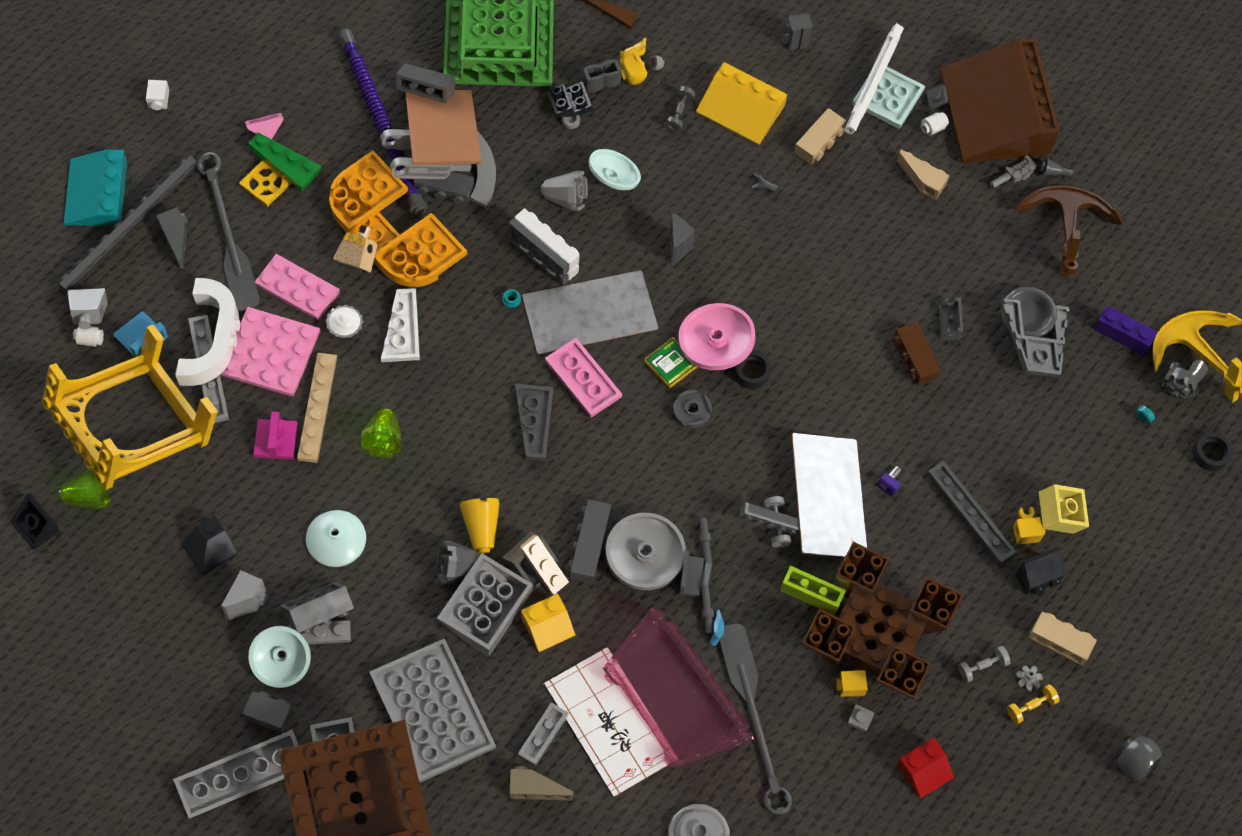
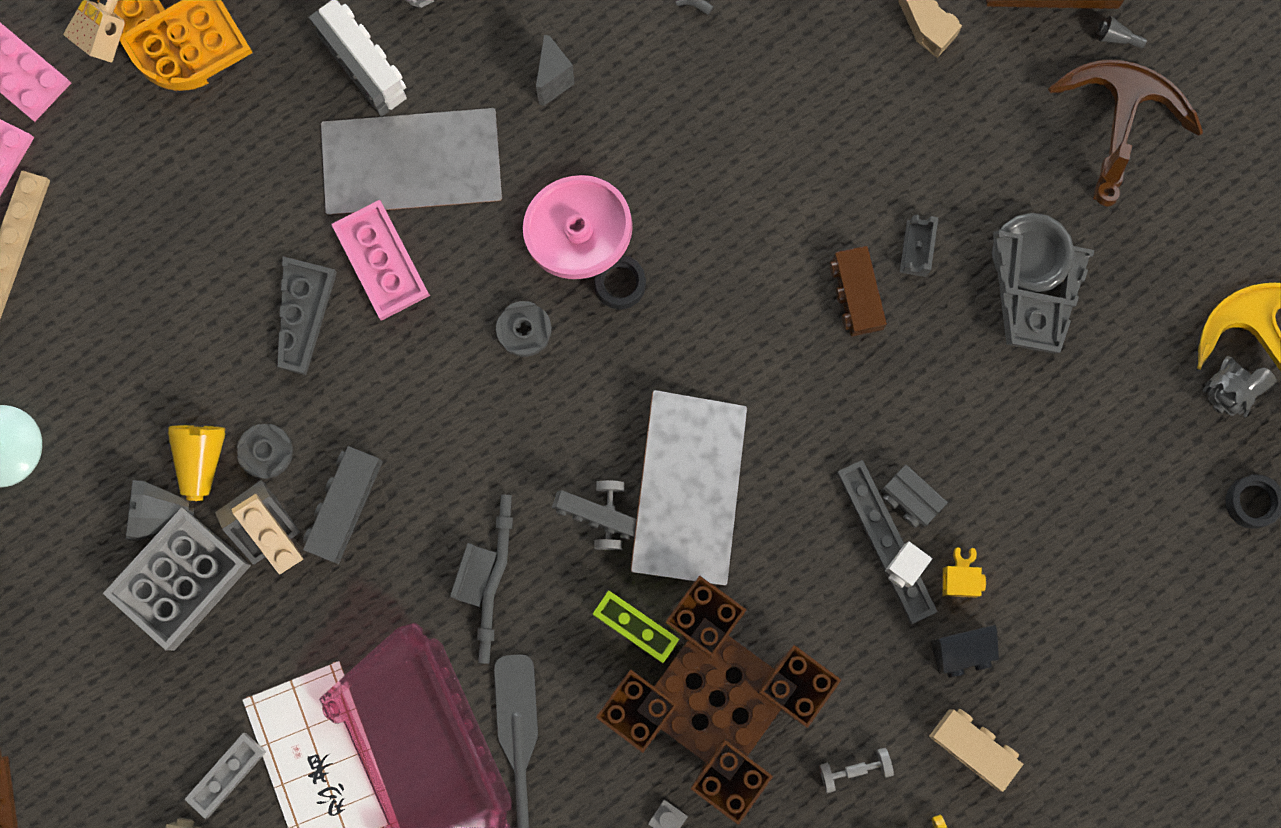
camera: 15 degrees right, 15 degrees up
white piece [326,304,363,338] -> none
clear neon green cone [361,408,401,458] -> none
light grey plate [369,638,496,783] -> none
white wing [381,288,420,362] -> none
teal plate [502,289,521,308] -> none
yellow slope [521,594,575,652] -> none
light grey dish [606,513,686,590] -> none
tile [644,338,697,389] -> none
dark azure bar [709,610,724,646] -> none
yellow brick [836,670,868,697] -> none
dark purple piece [876,467,901,497] -> none
light grey piece [989,155,1037,189] -> none
light grey plant [1016,666,1043,691] -> none
light yellow brick [1039,484,1089,533] -> none
dark purple brick [1094,305,1158,356] -> none
teal tile [1136,406,1155,424] -> none
none -> dark grey tile [237,424,293,479]
none -> dark grey brick [881,465,948,529]
none -> white brick [885,542,932,588]

